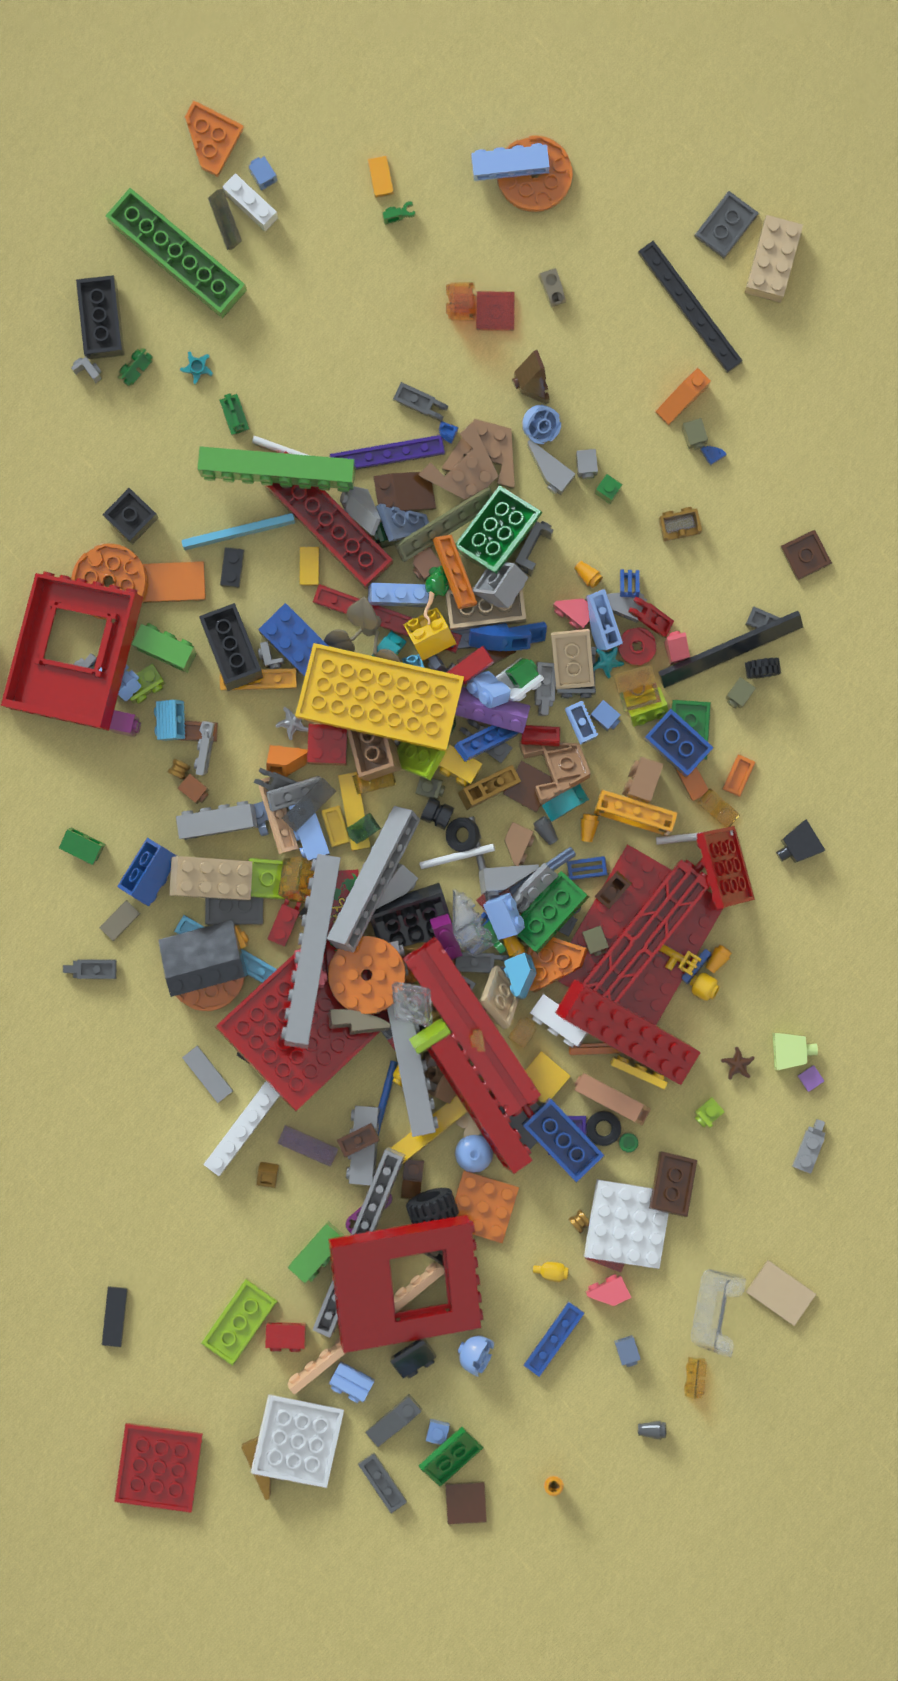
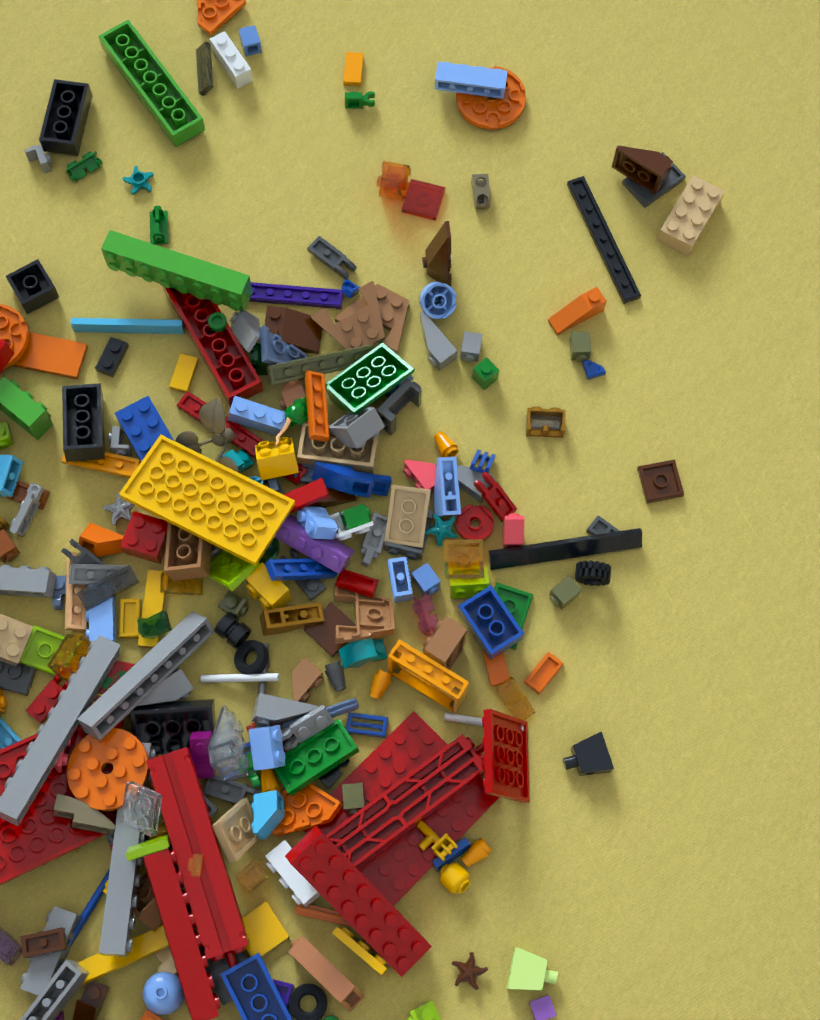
camera: 10 degrees right, 15 degrees down
reddish brown slope [594,871,632,909] -> none
none -> green tile [208,312,227,332]
none -> clear pink hinge [413,594,439,636]
none -> reddish brown slope [612,145,673,195]

